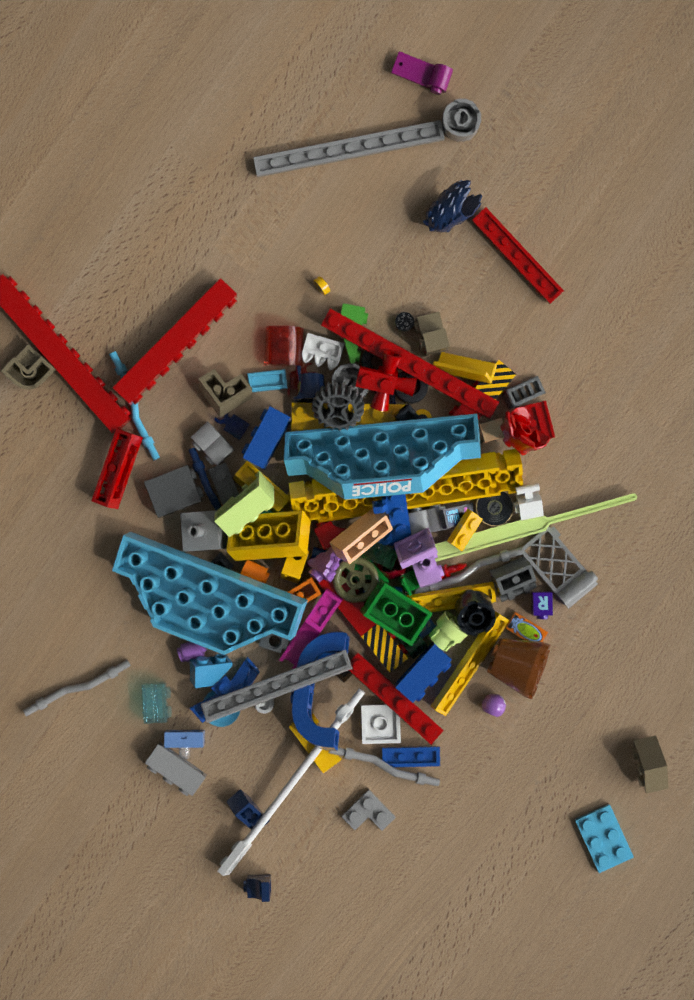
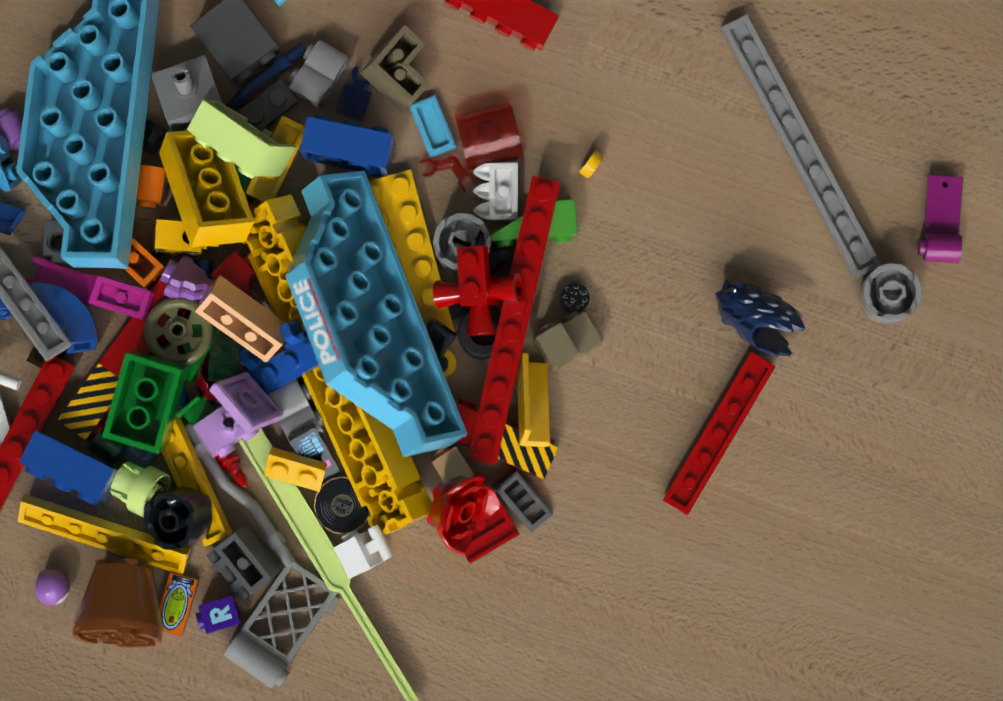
camera: 75 degrees right, 5 degrees down
dark blue hat [293,365,326,403] -> none
dark grey gear [312,381,364,431] -> none

